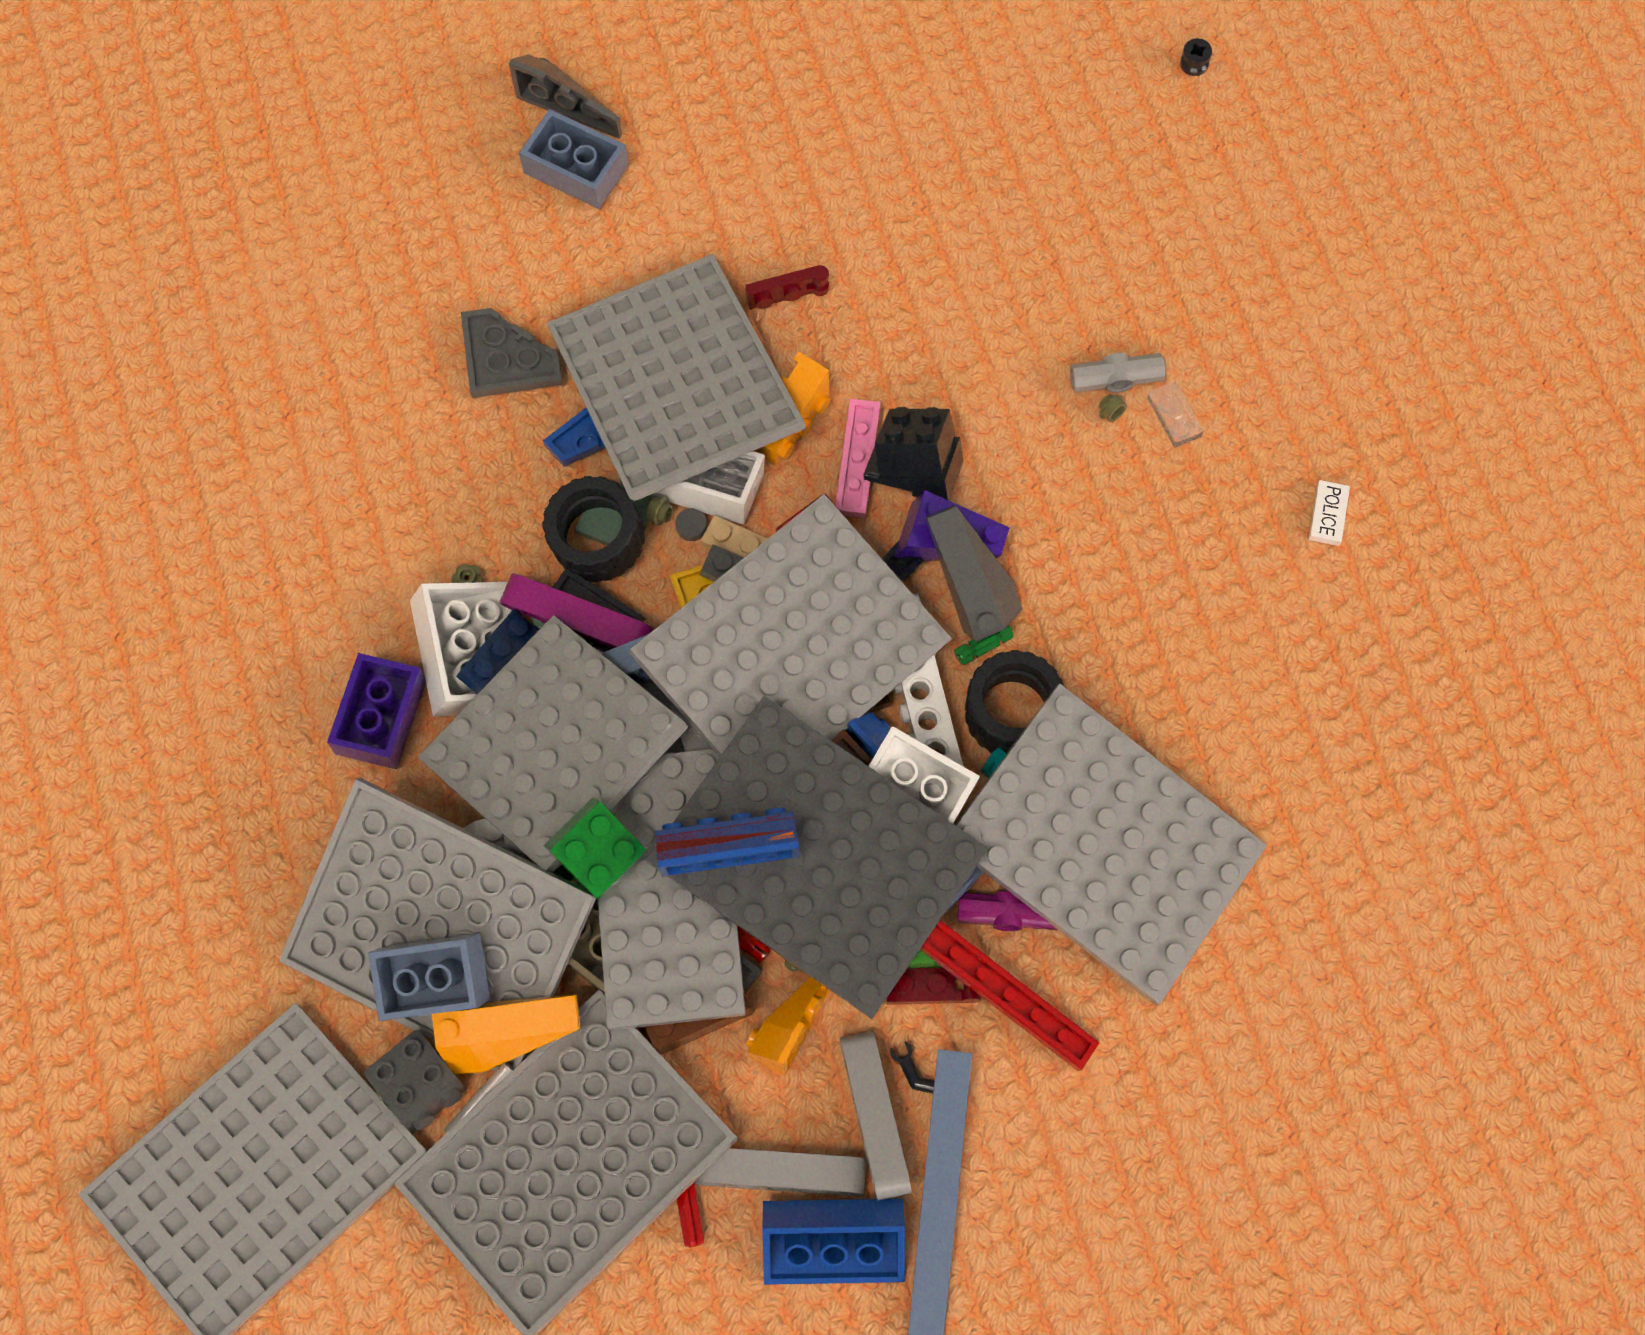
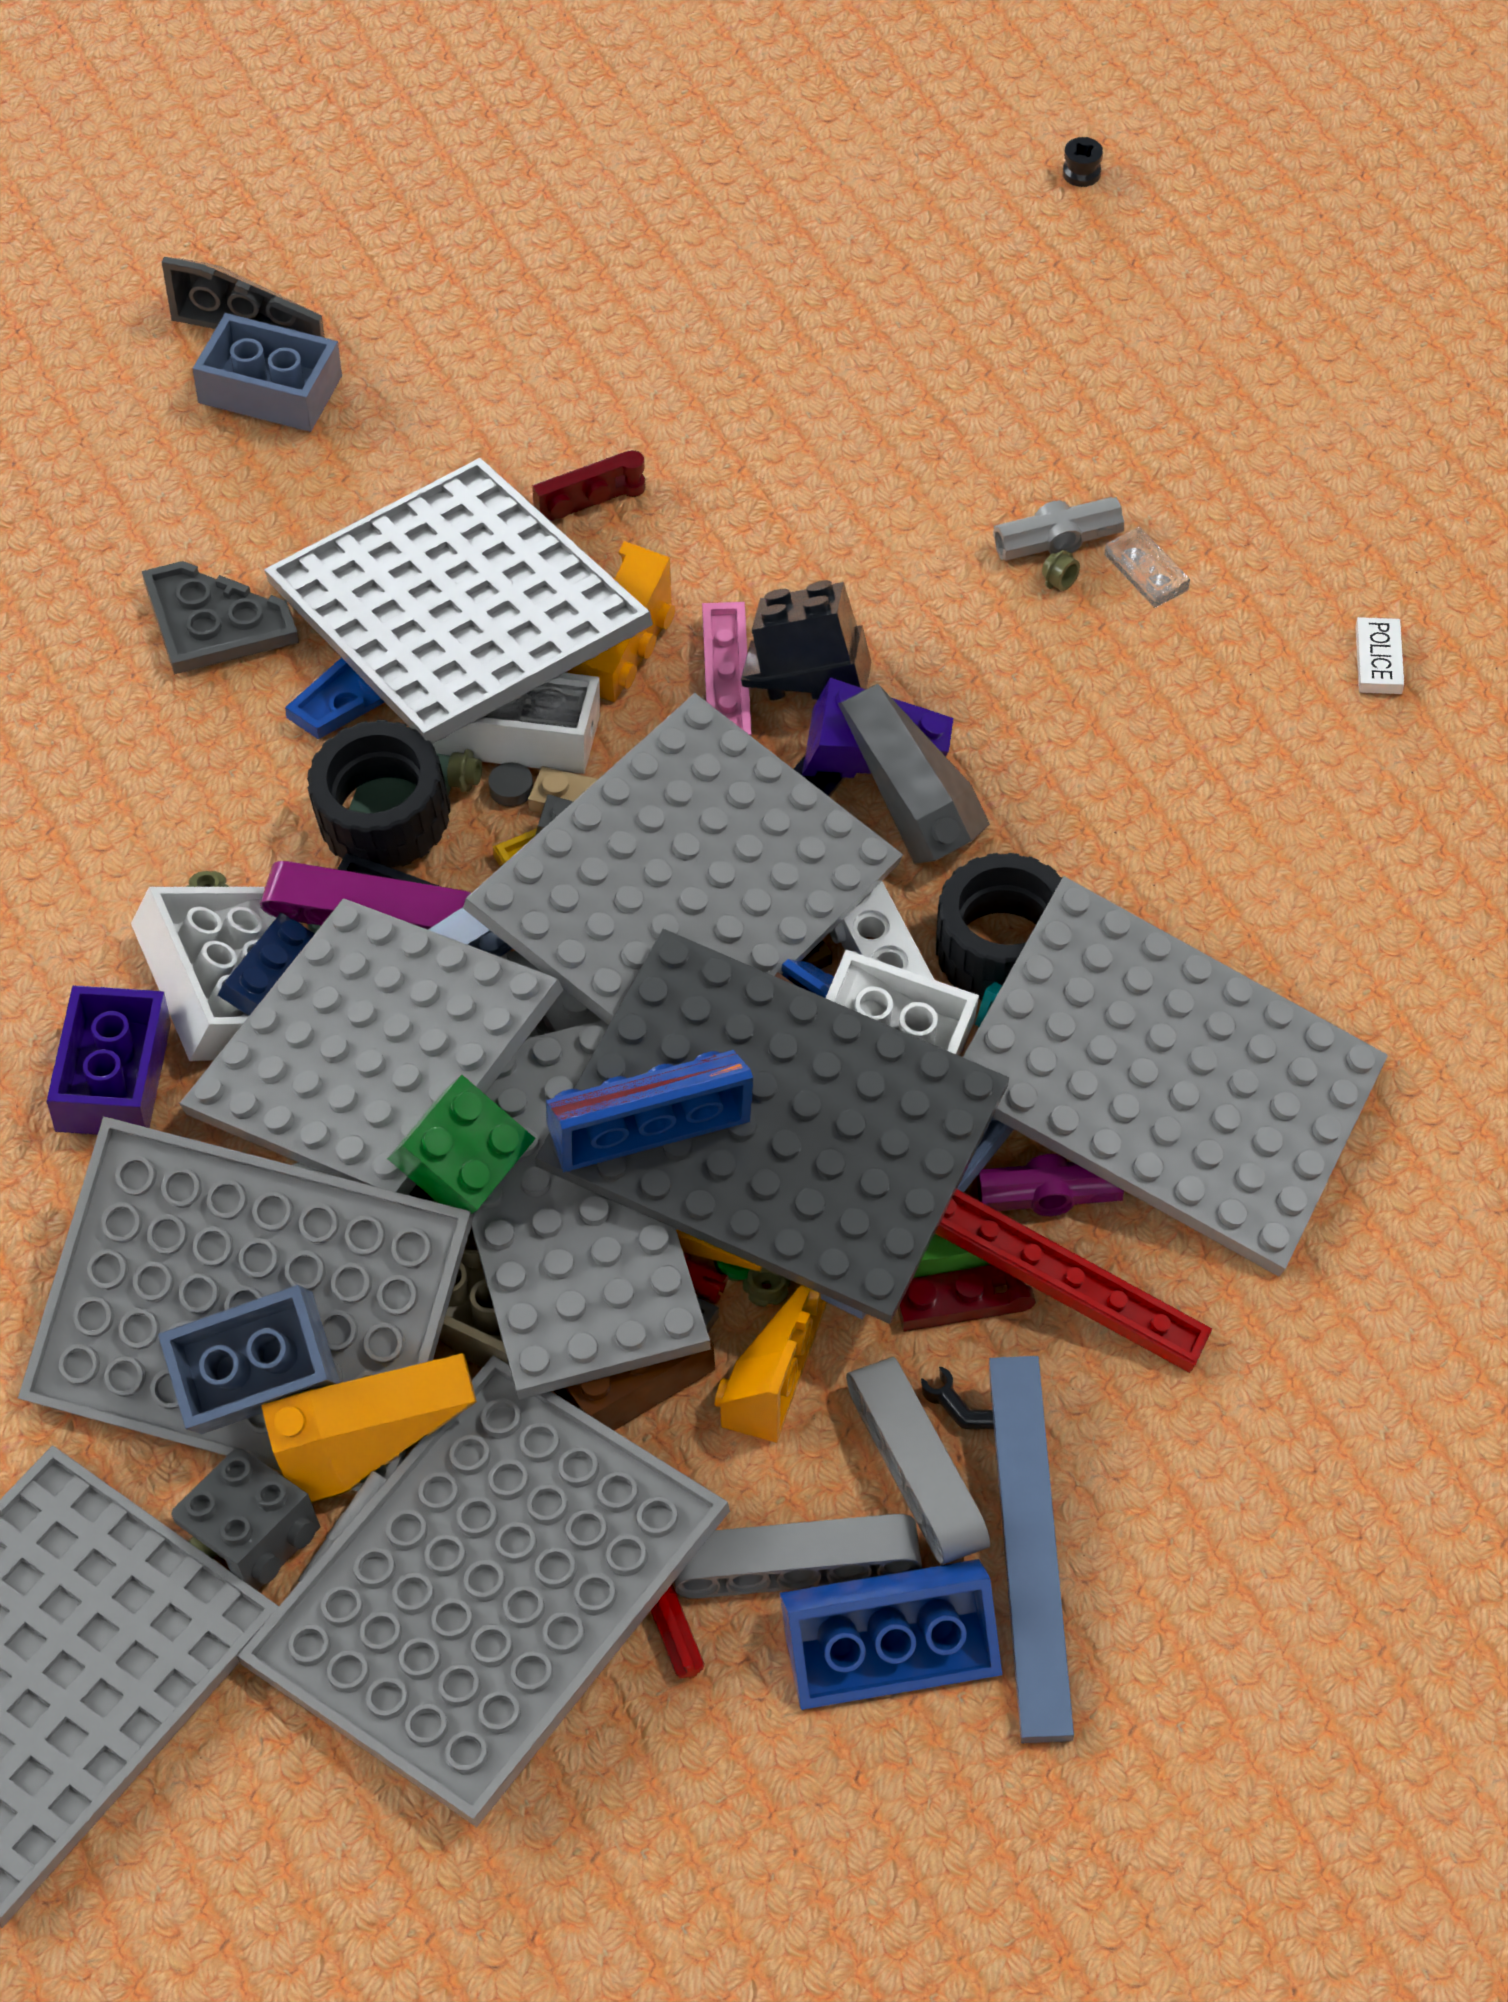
camera: 10 degrees left, 15 degrees down
green axle [954,625,1014,665] -> none

